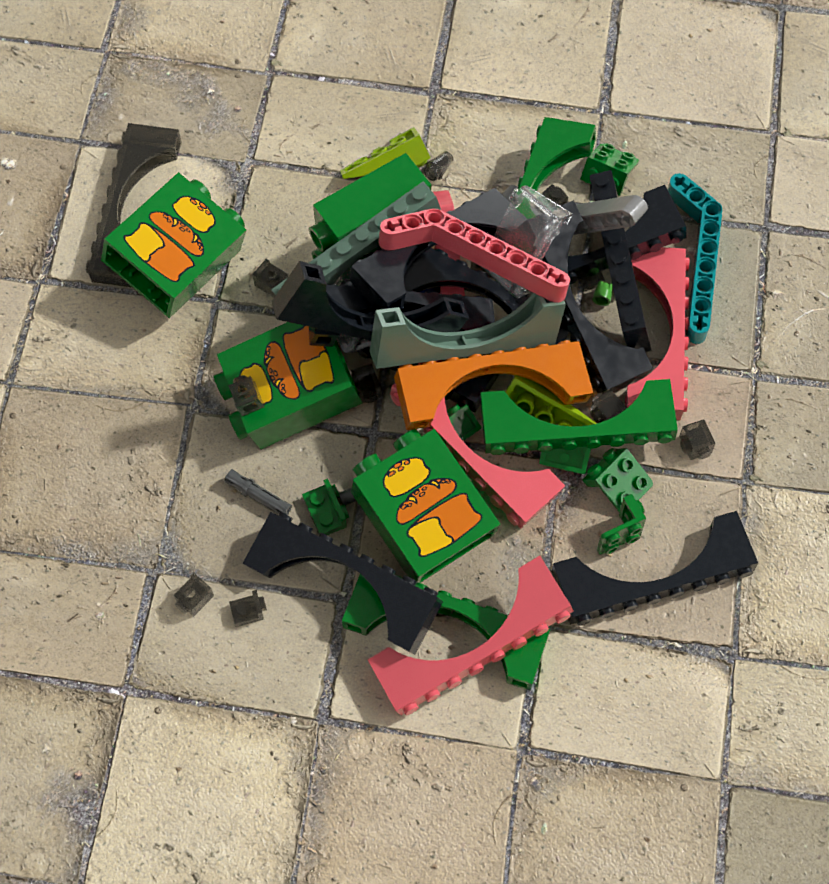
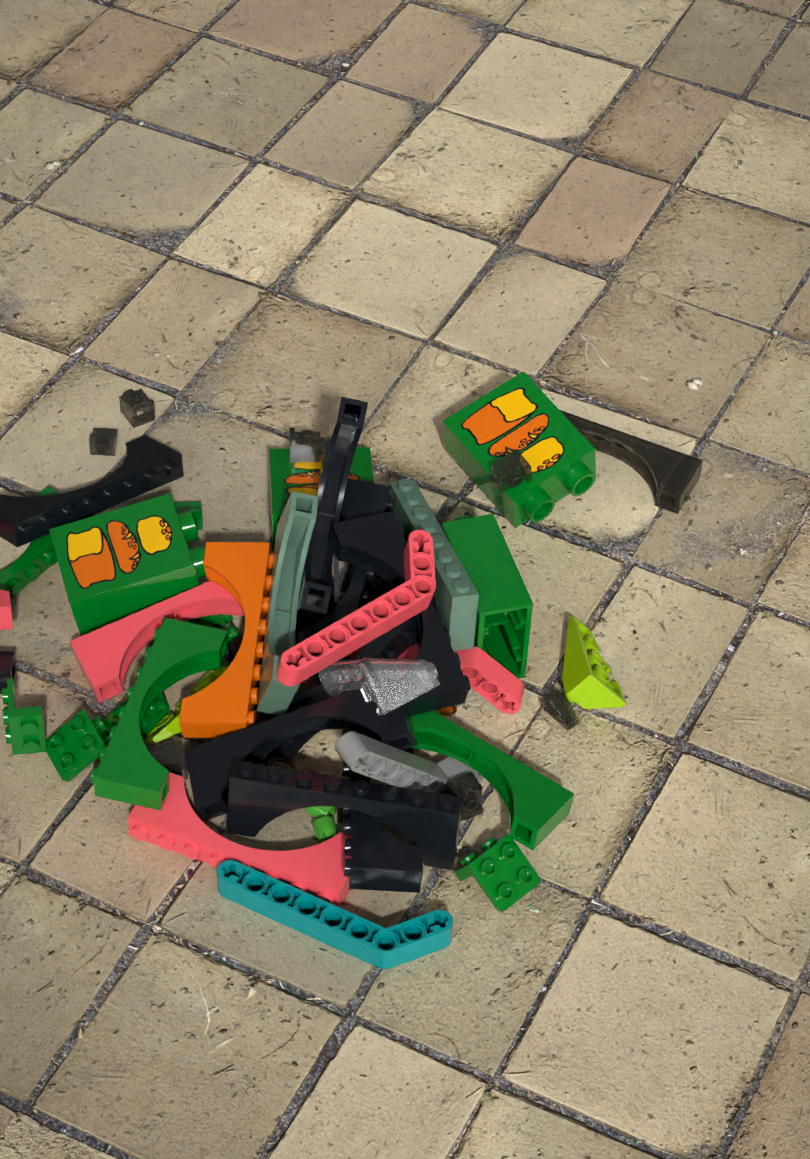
camera: 105 degrees right, 20 degrees down
dark grey pin [224,469,292,515] -> none
clear smoke brick [679,419,716,460] -> none
none -> clear smoke brick [490,449,532,492]

